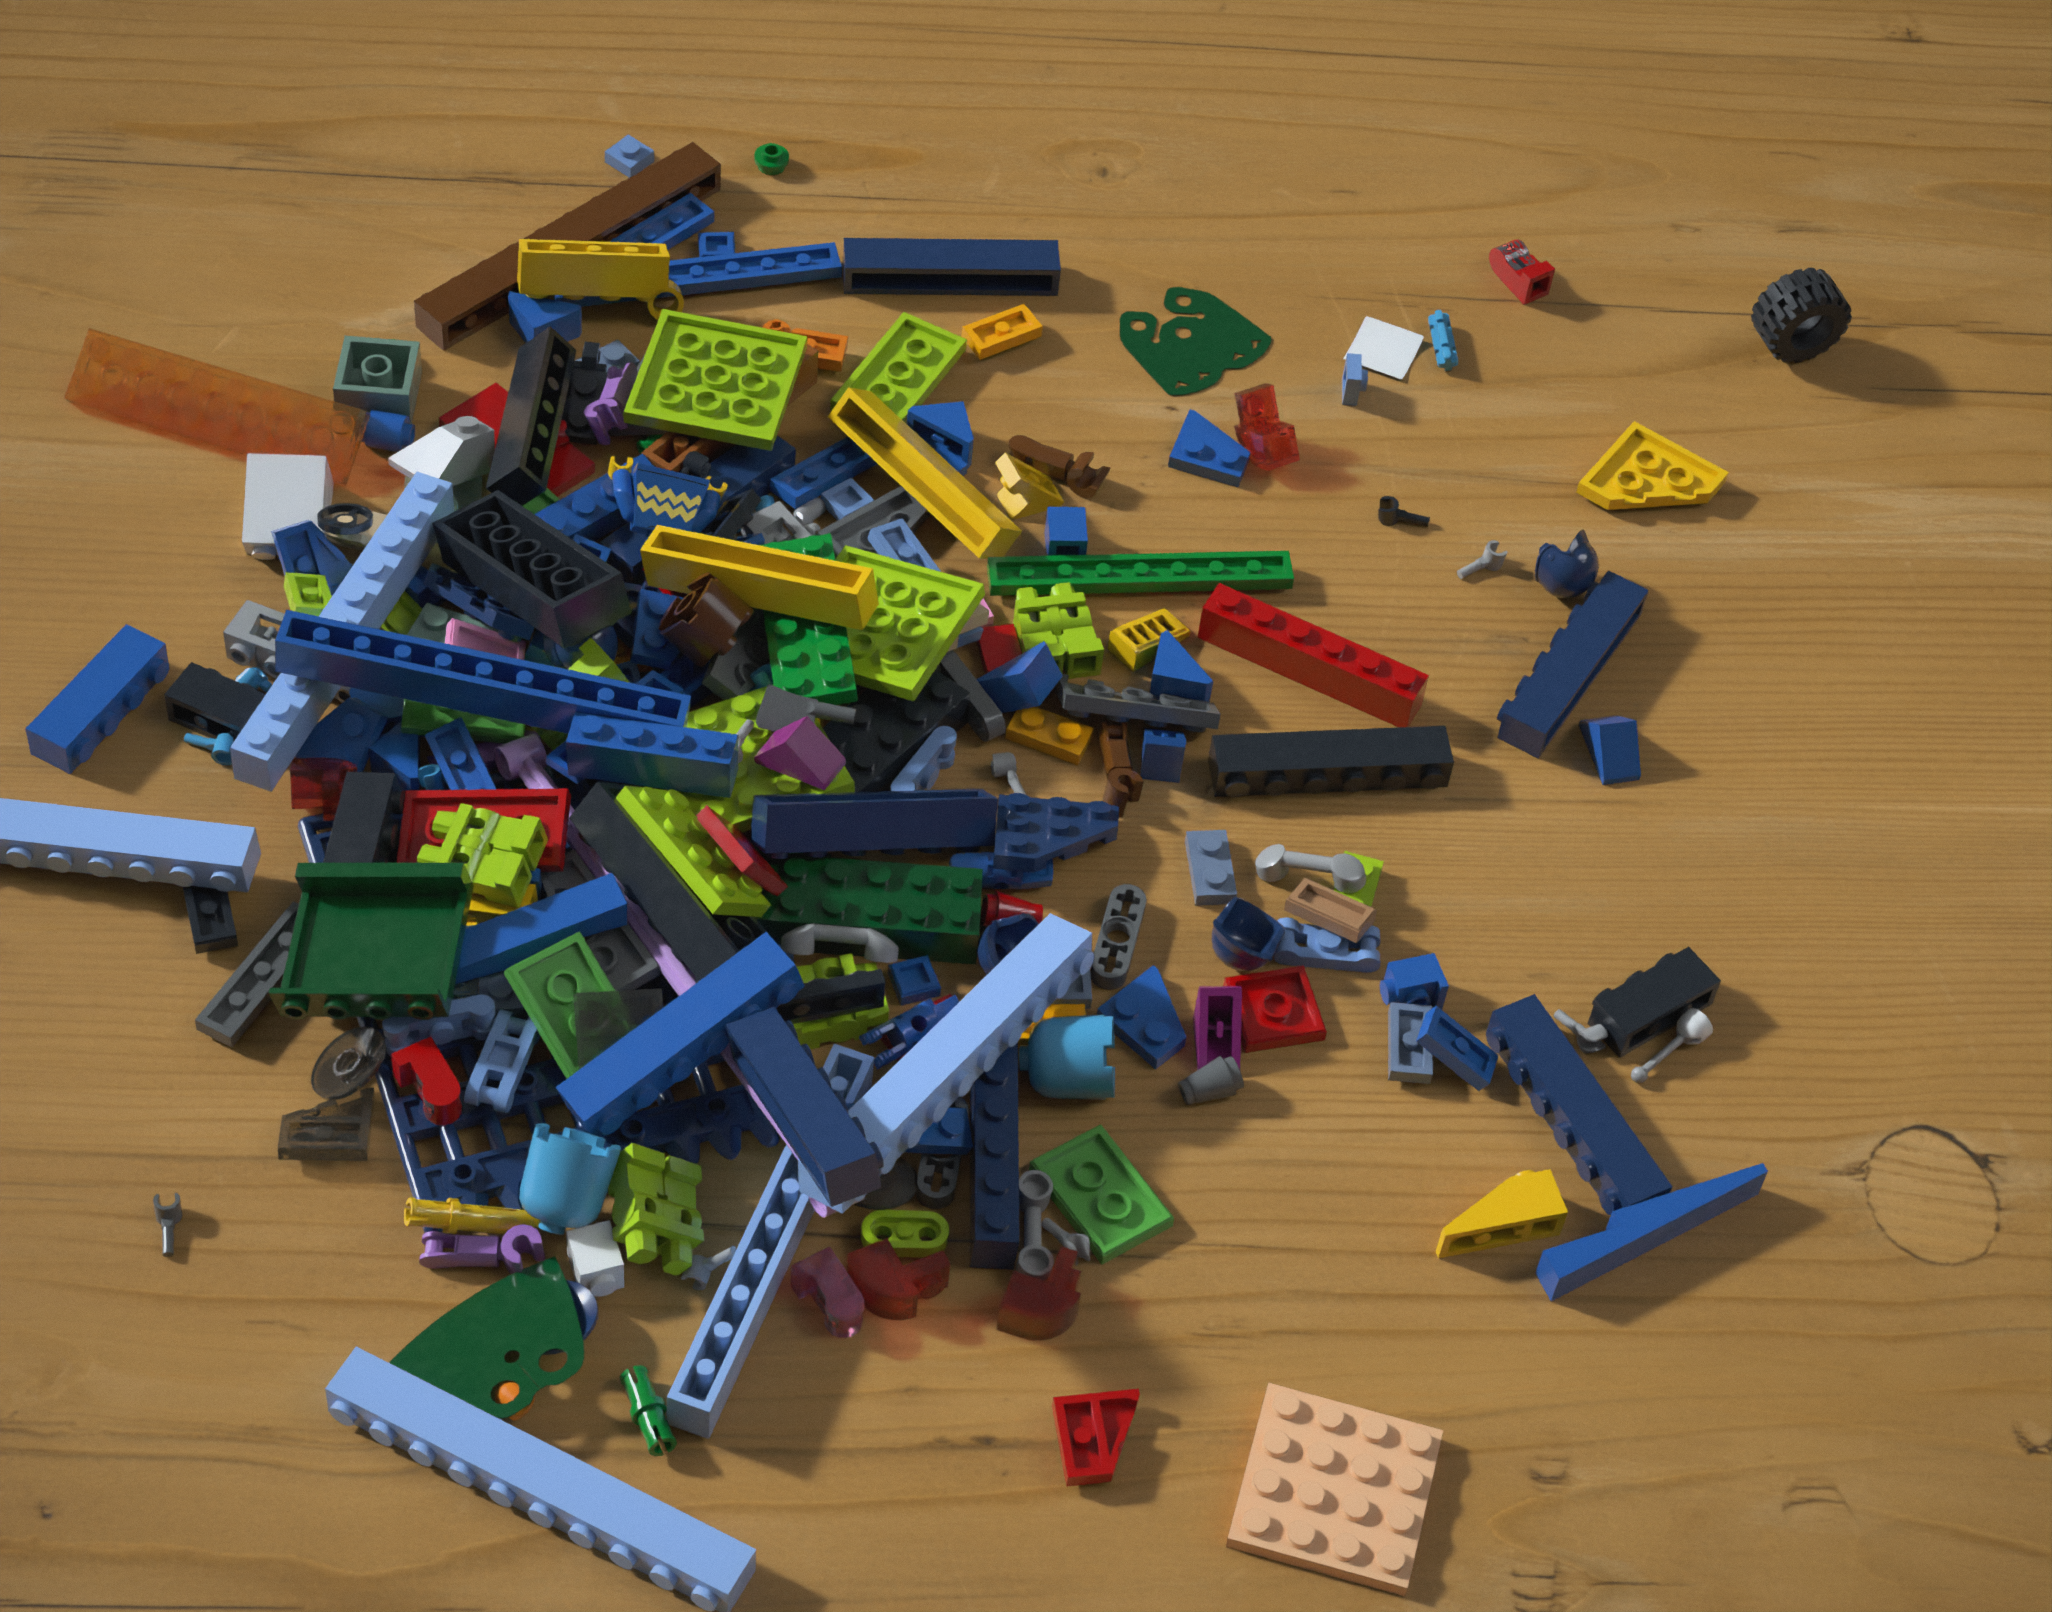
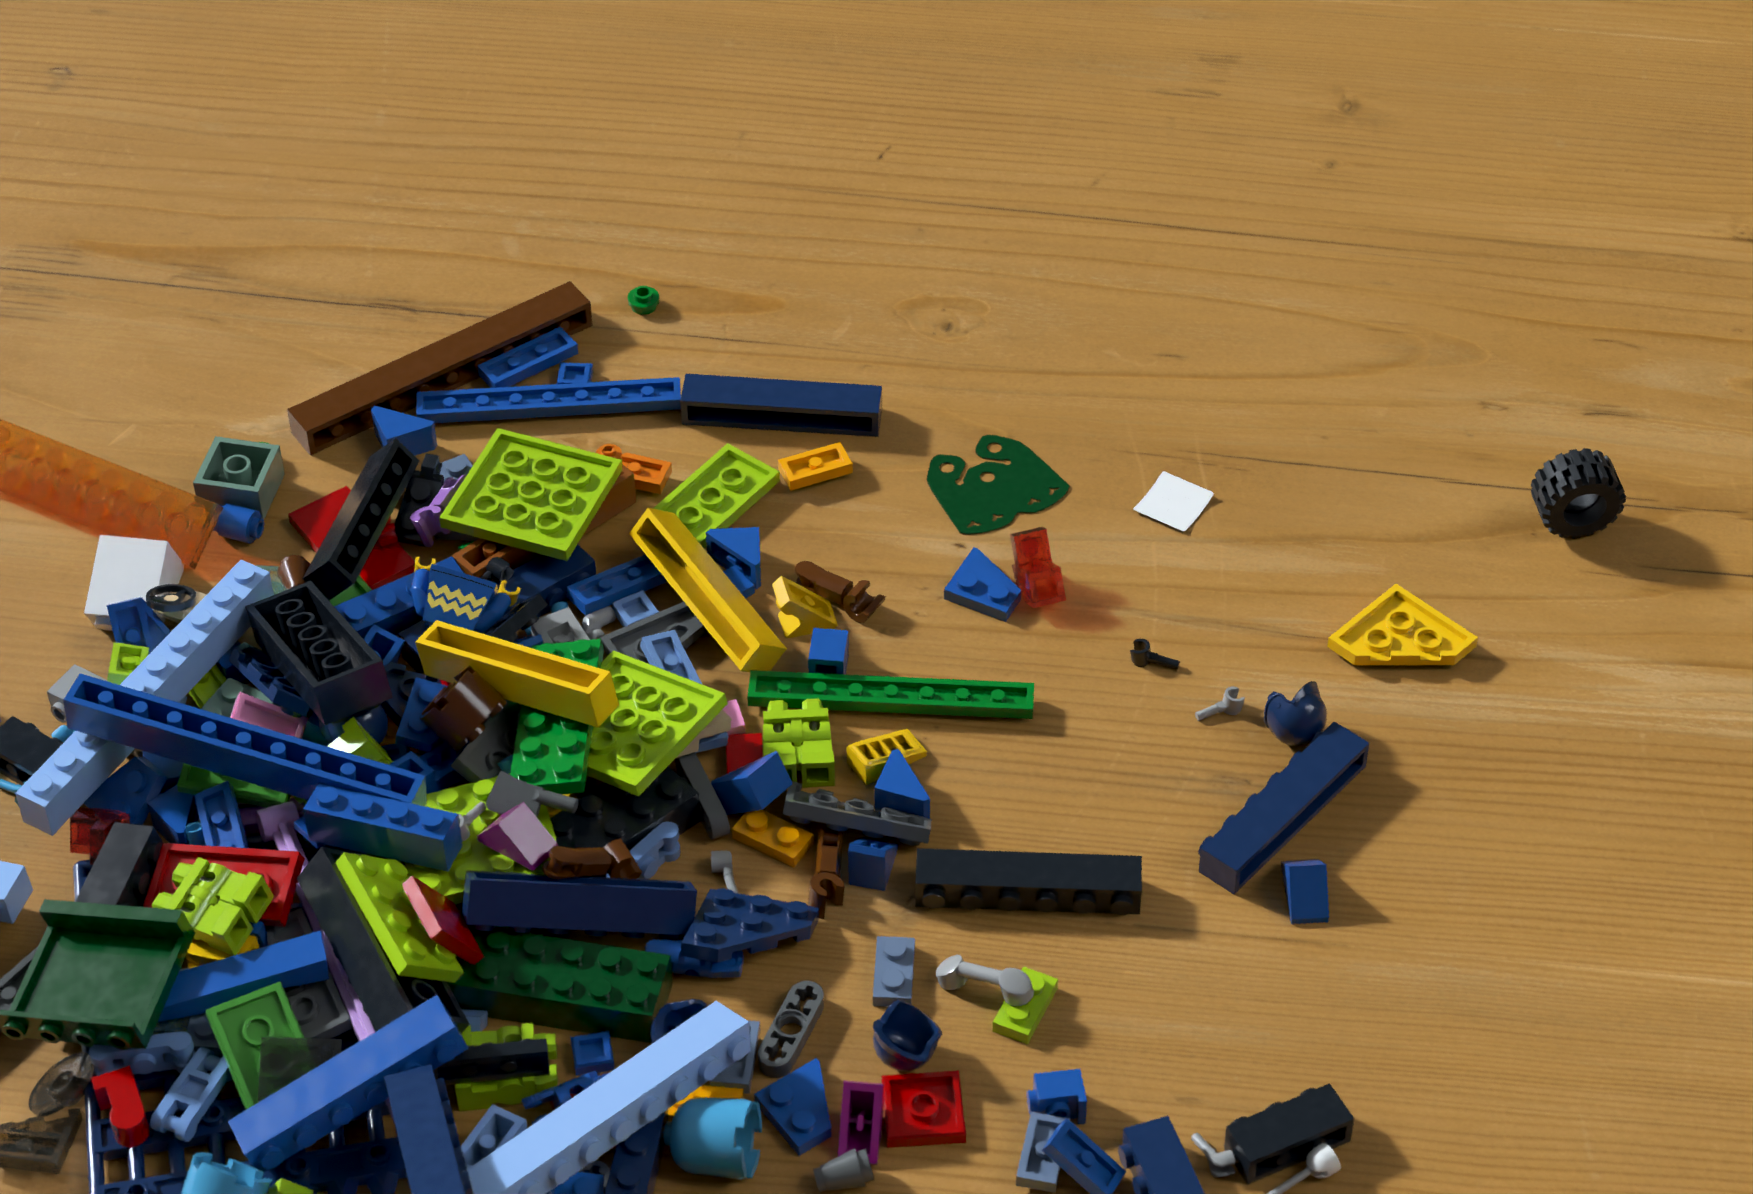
camera: 15 degrees right, 5 degrees down
light grey slope [388,416,495,486] -> none
yellow hinge [517,239,684,320] -> none
medium blue plate [605,135,654,178] -> none
light grey bar [780,923,899,963] -> none
red cone [980,891,1043,927] -> none
red brick [1197,583,1429,727] -> none
medium blue plate [1274,917,1380,972] -> none
medium nougat tile [1284,878,1377,943] -> none
medium blue plate [1342,353,1368,406] -> none
dark azure axle [1428,310,1459,371] -> none
red leg [1489,239,1555,305] -> none
none -> reddish brown cone [277,555,310,590]
none -> reddish brown piece [542,839,642,879]

